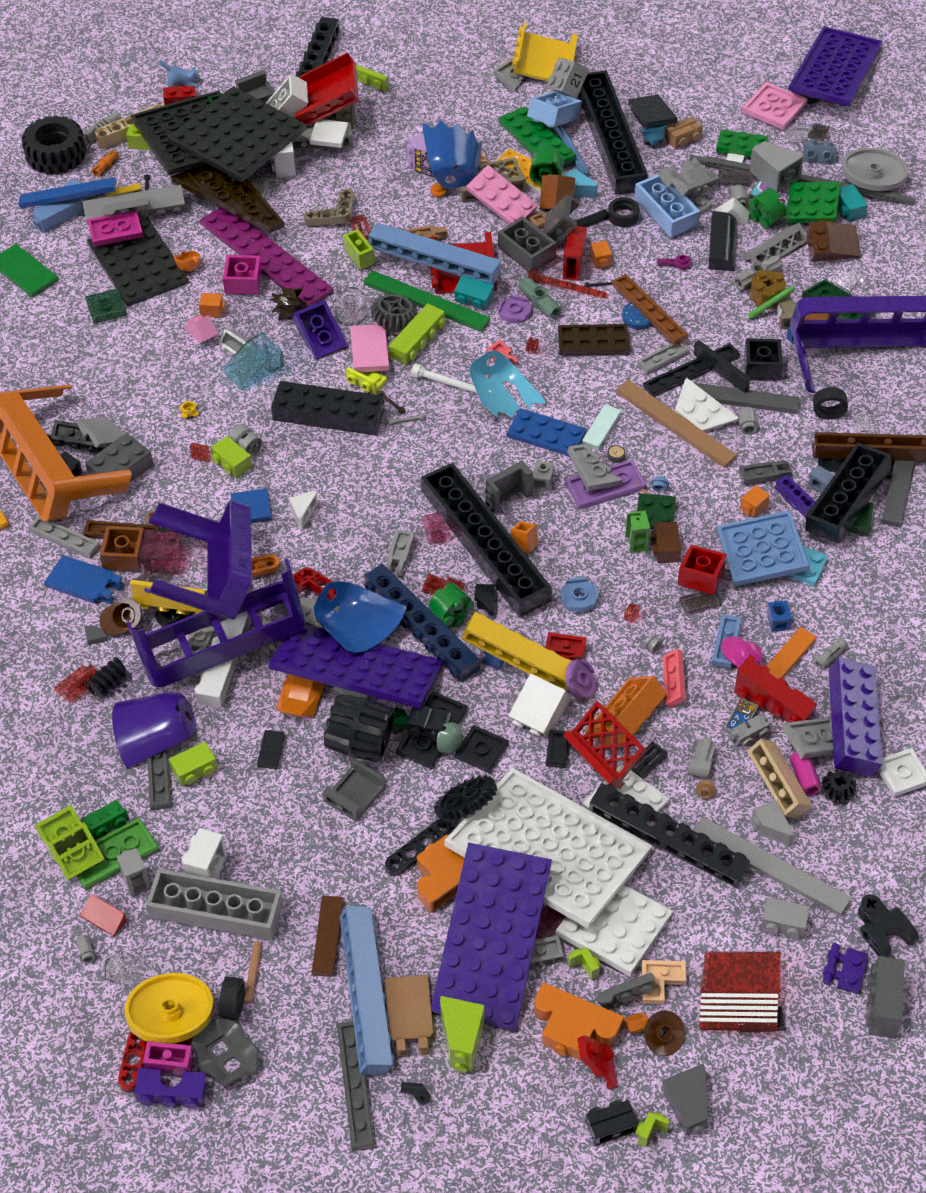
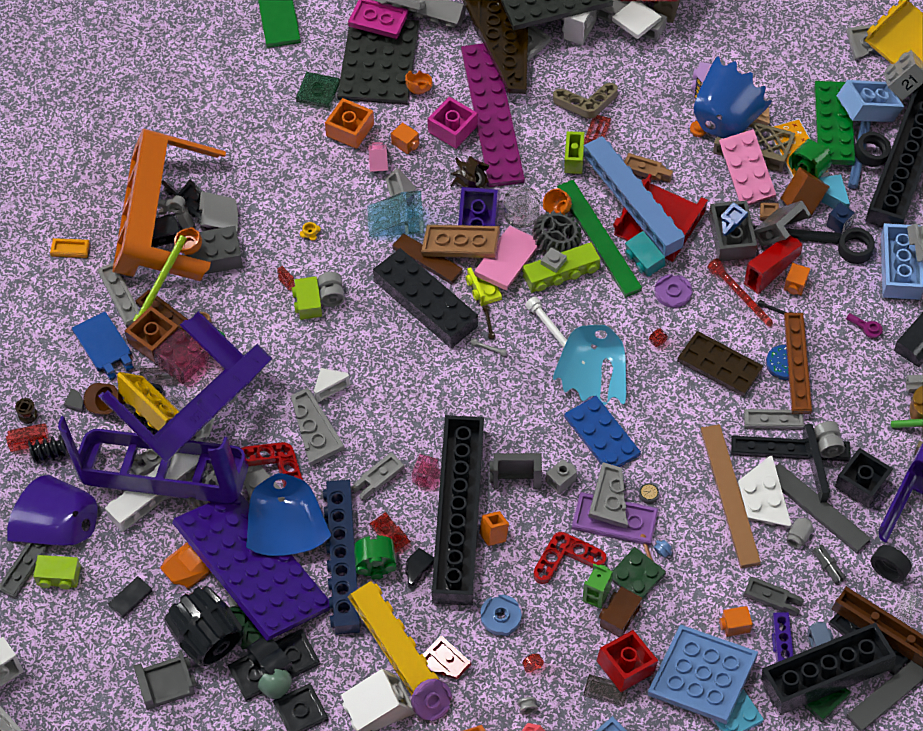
camera: 35 degrees right, 5 degrees up
blue tile [230,488,272,523] -> none
orange plate [251,554,280,578] -> none
coral plate [487,339,517,365] -> none
sand green piece [519,277,562,319] -> none
light aqua tile [582,404,621,451] -> none
none -> dark brown wheel [15,398,38,424]
none -> lime bar [133,235,187,321]
none -> light grey bar [157,195,194,229]
none -> orange hair [174,227,202,255]
none -> light grey wing [291,388,344,466]
none -> orange brick [325,98,374,149]
none -> reddish brown tile [392,233,463,285]
none -> medium nougat tile [421,224,500,258]
none -> red beam [533,532,606,584]
none -> light grey plate [541,247,567,273]
none -> orange hair [543,188,572,215]
none -> slope [721,202,748,236]
none -> dark grey pin [812,544,846,584]
none -> light grey wheel [814,421,845,458]
none -> dark blue brick [826,203,855,235]
none -> black tyre [854,132,891,167]

